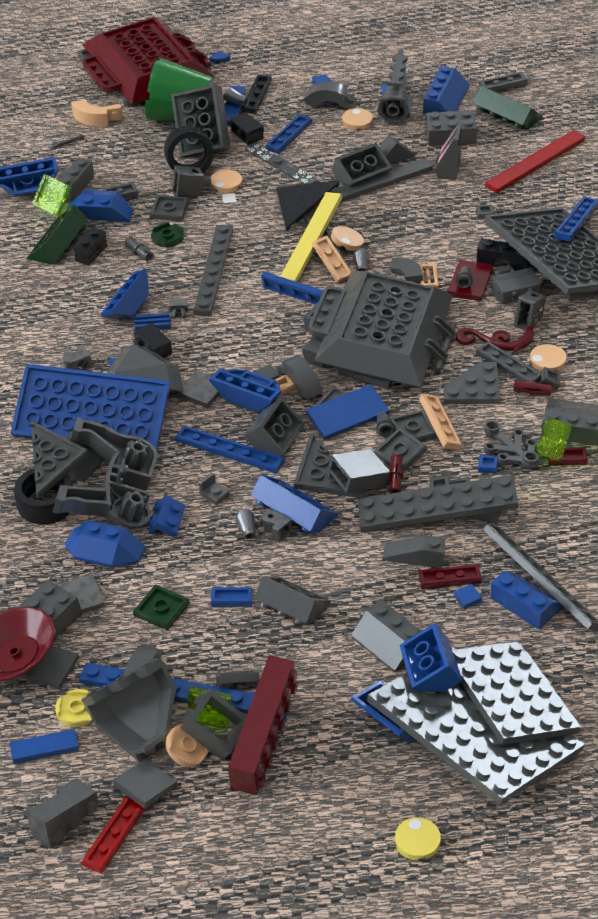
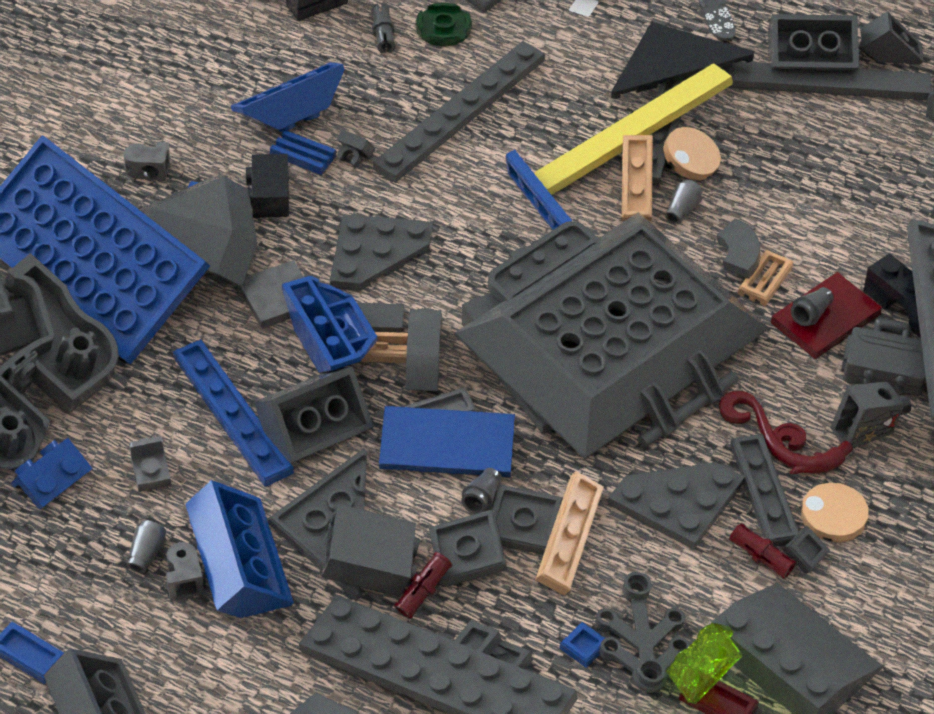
camera: 30 degrees right, 5 degrees up
none -> dark grey plate [330,214,433,291]

